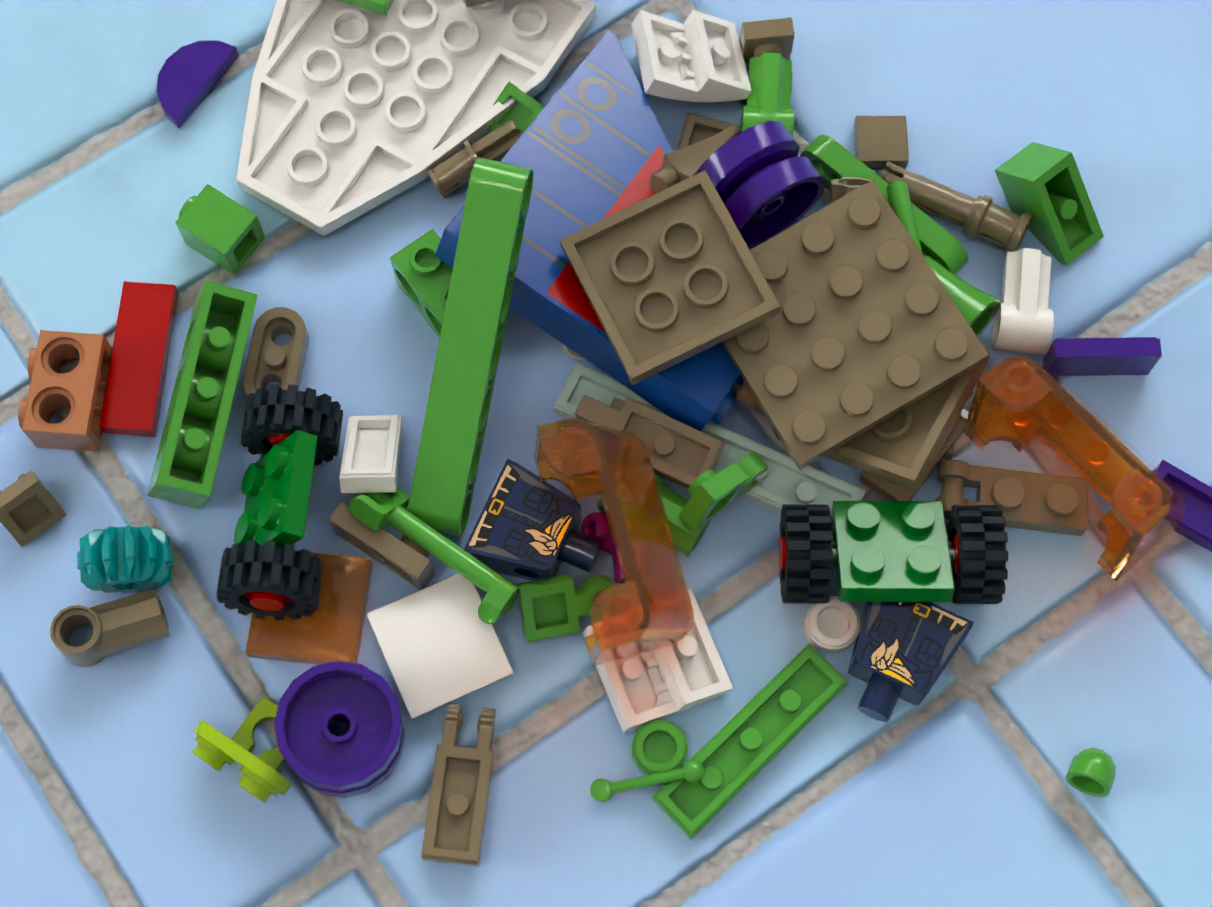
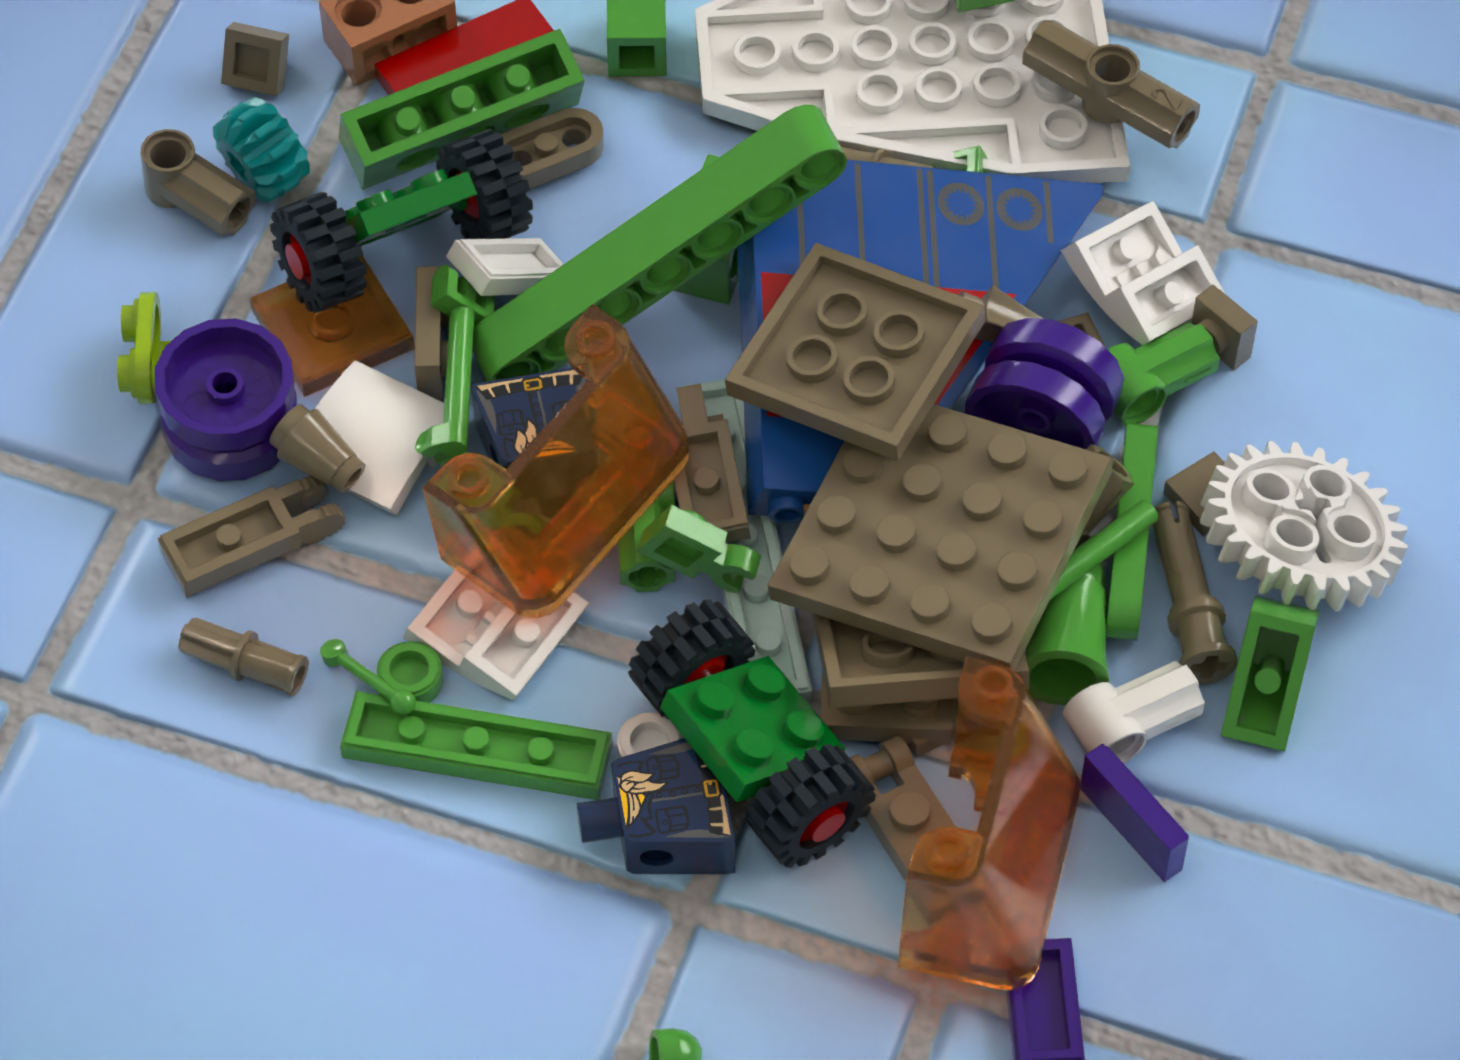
camera: 55 degrees right, 15 degrees down
none -> dark tan axle [178,618,309,696]
none -> dark tan cone [269,404,366,494]
none -> white gear [1200,441,1408,612]

